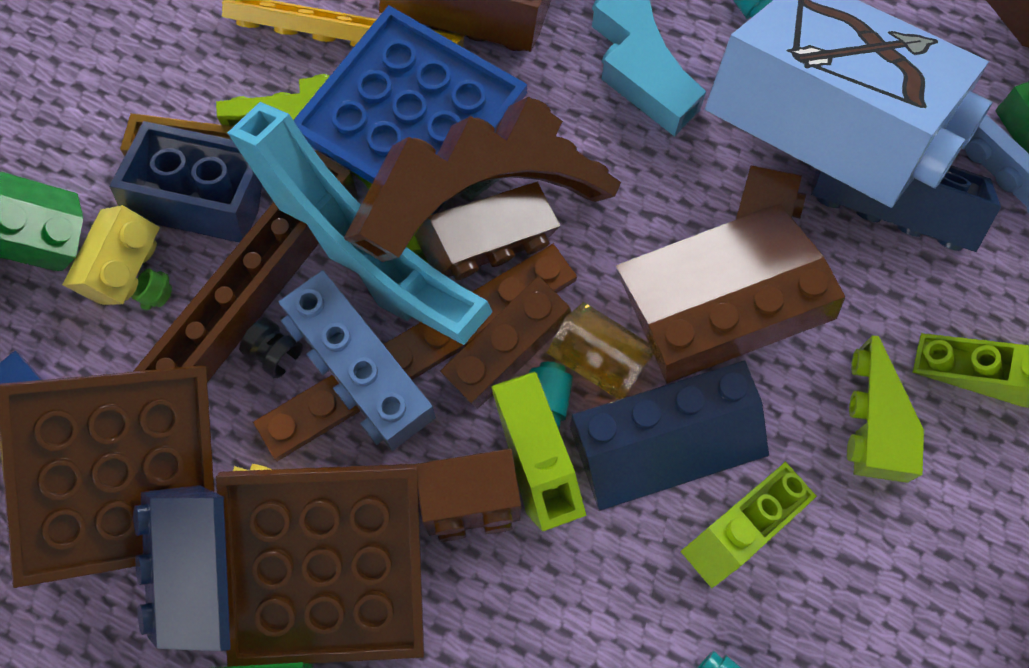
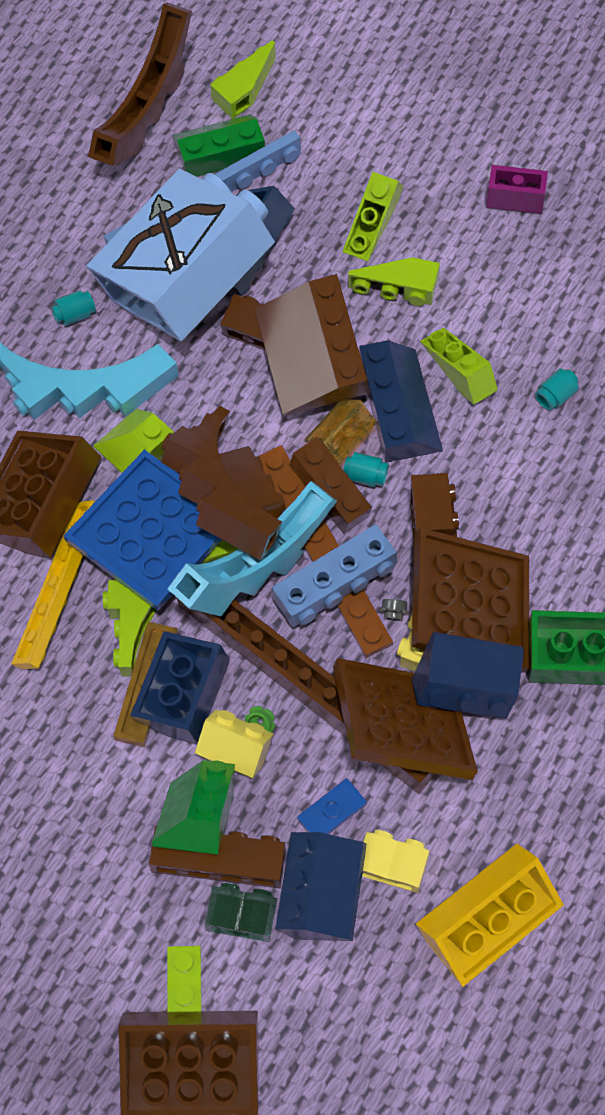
camera: 80 degrees left, 5 degrees down
black wheel [239,317,303,378] -> none
lime slope [491,372,587,532] -> none
none -> lime slope [93,409,174,473]
none -> dark grey plate [379,599,409,621]

